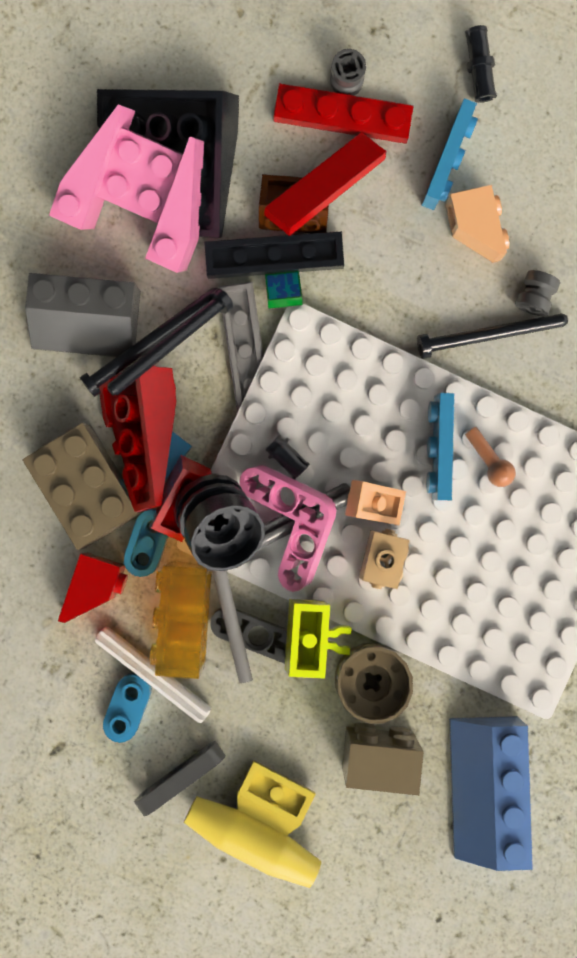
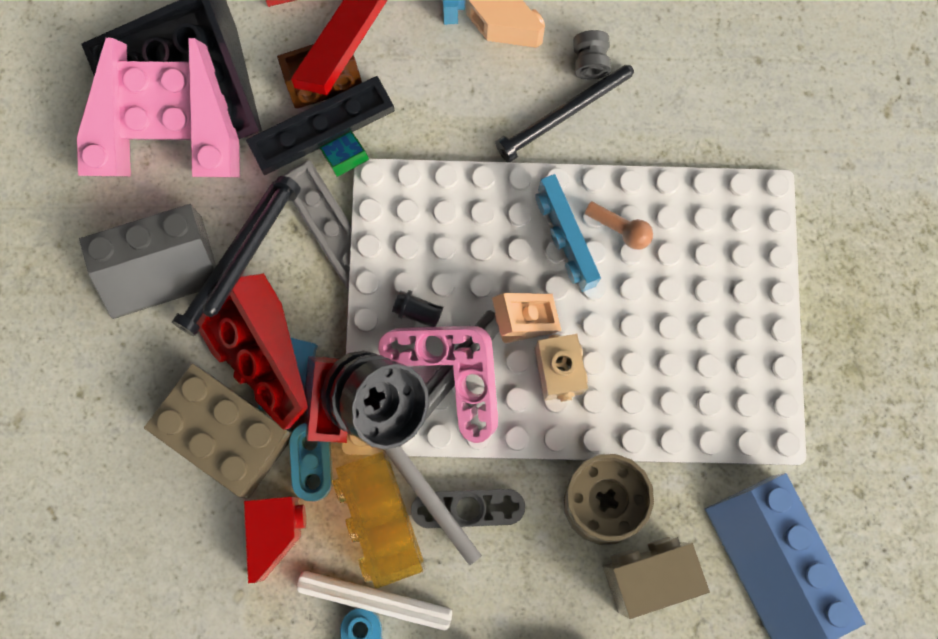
camera: 25 degrees left, 10 degrees down
neon yellow brick [284,599,352,679] -> none

